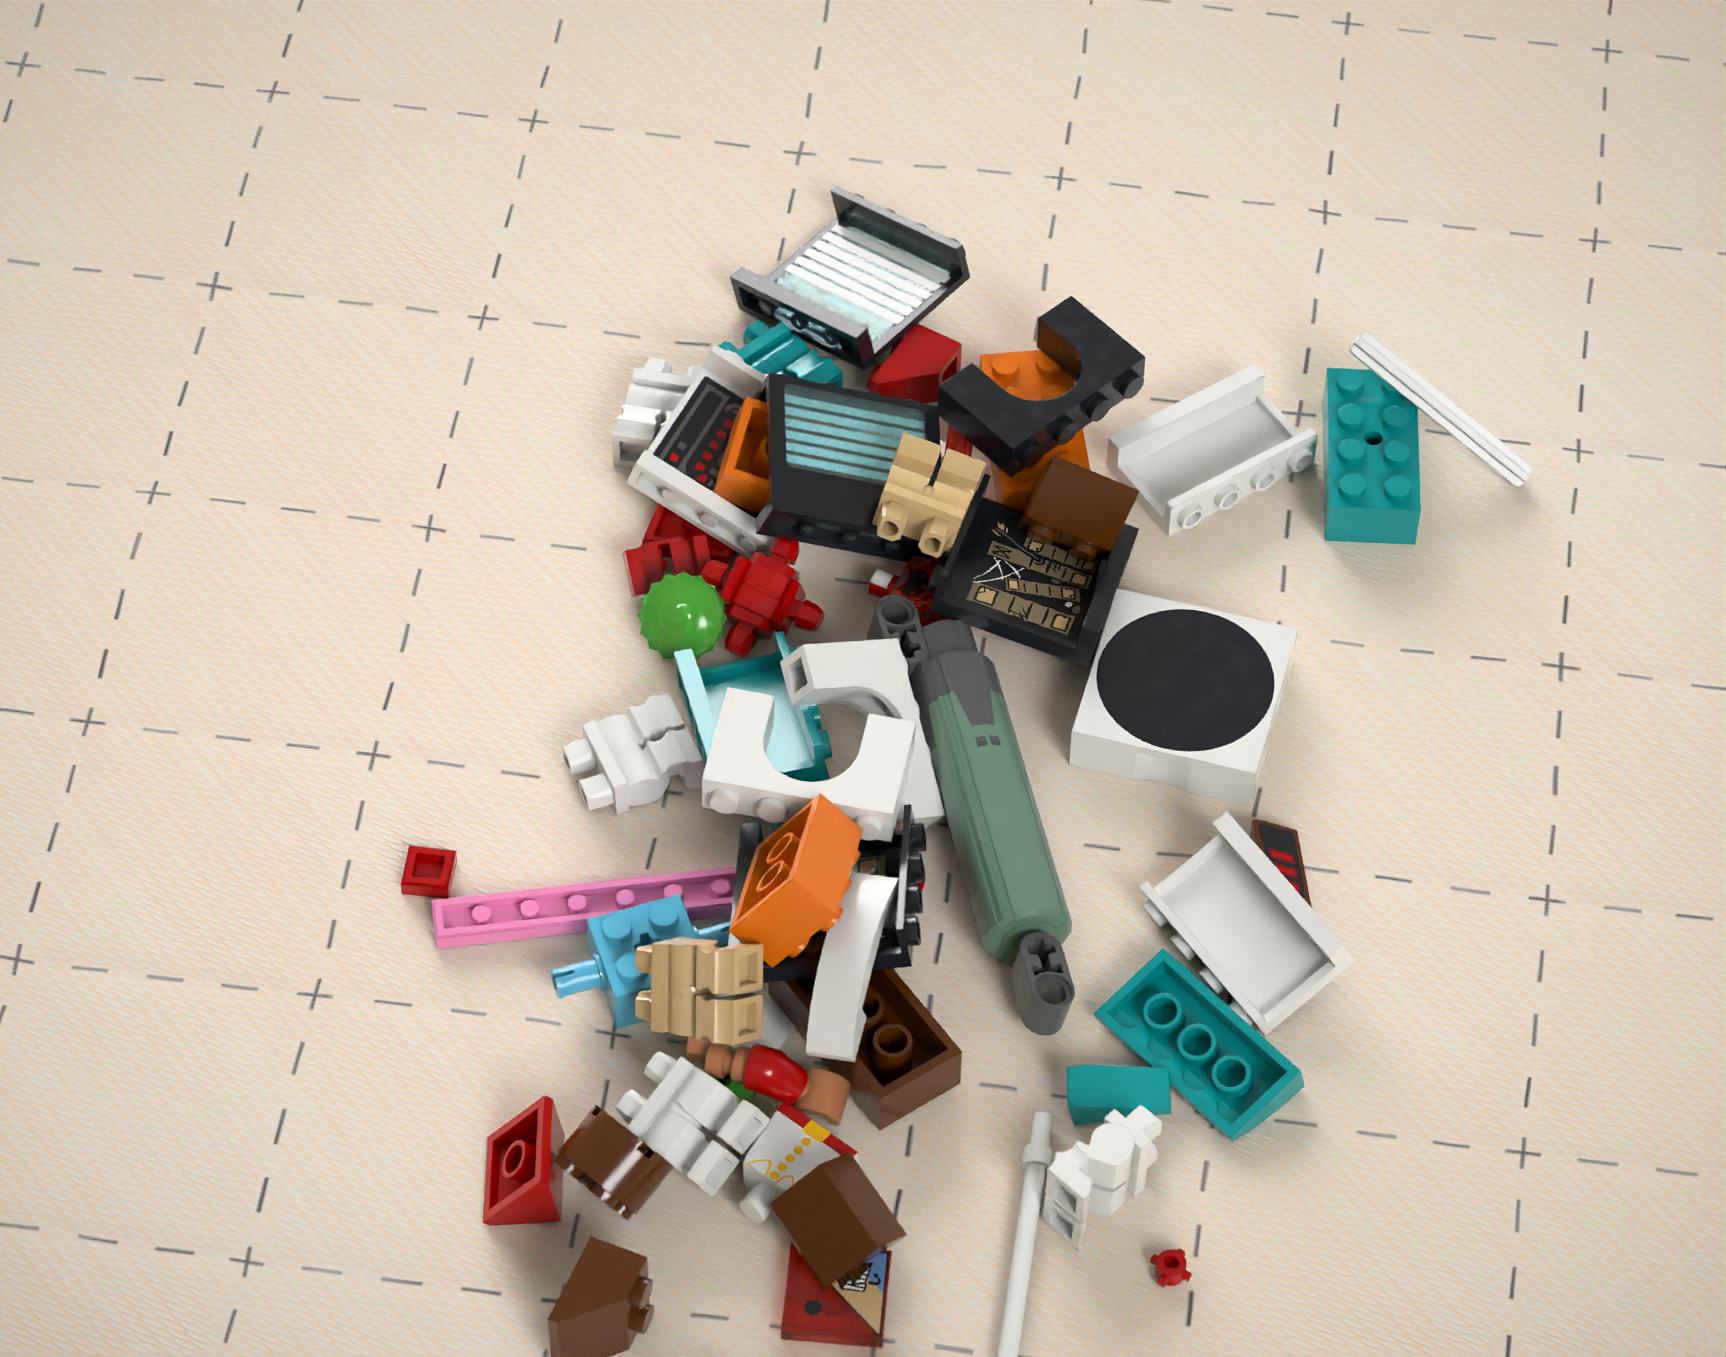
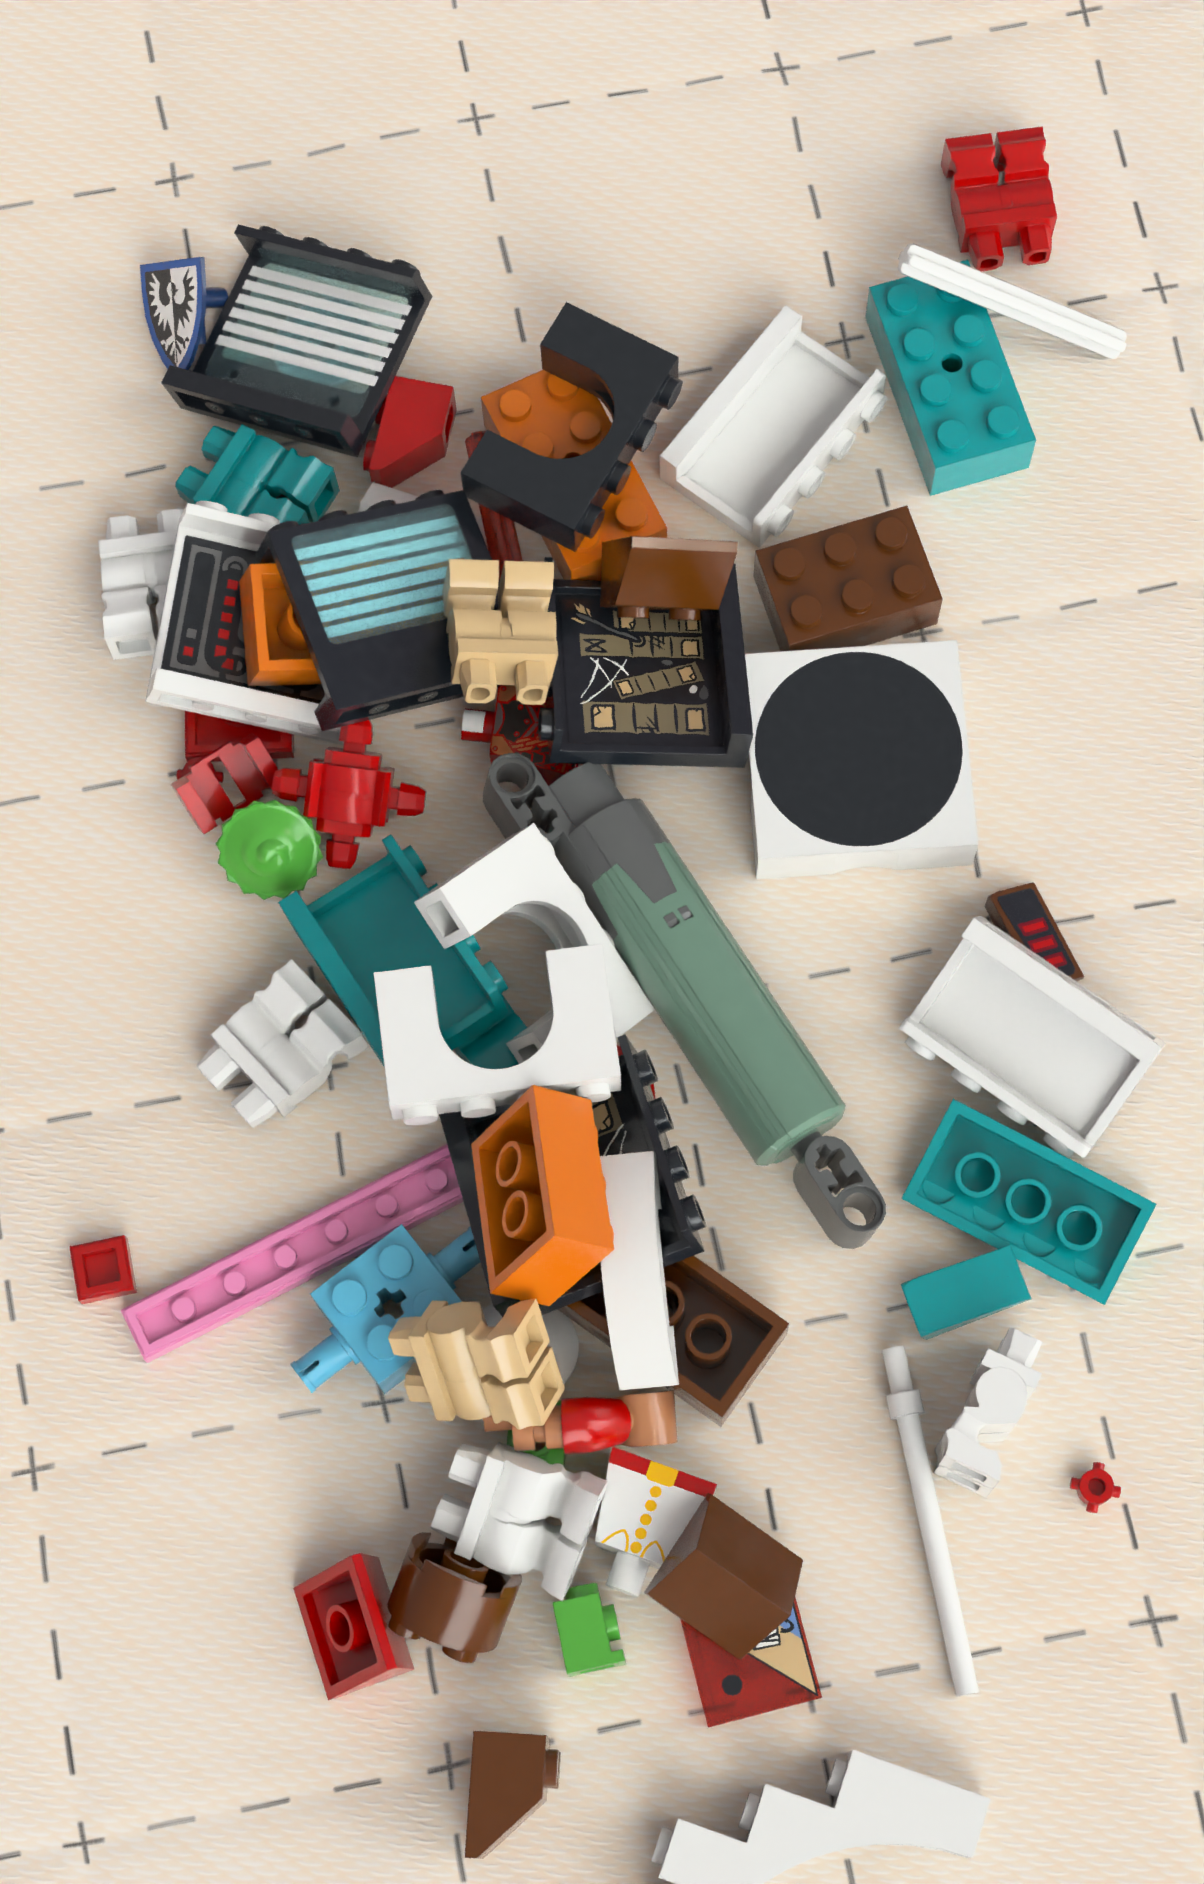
camera: 15 degrees left, 20 degrees up
none -> shield [140,257,228,370]
none -> bright green brick [553,1583,626,1677]
none -> reddish brown brick [753,505,943,652]
none -> red hips [941,126,1057,271]

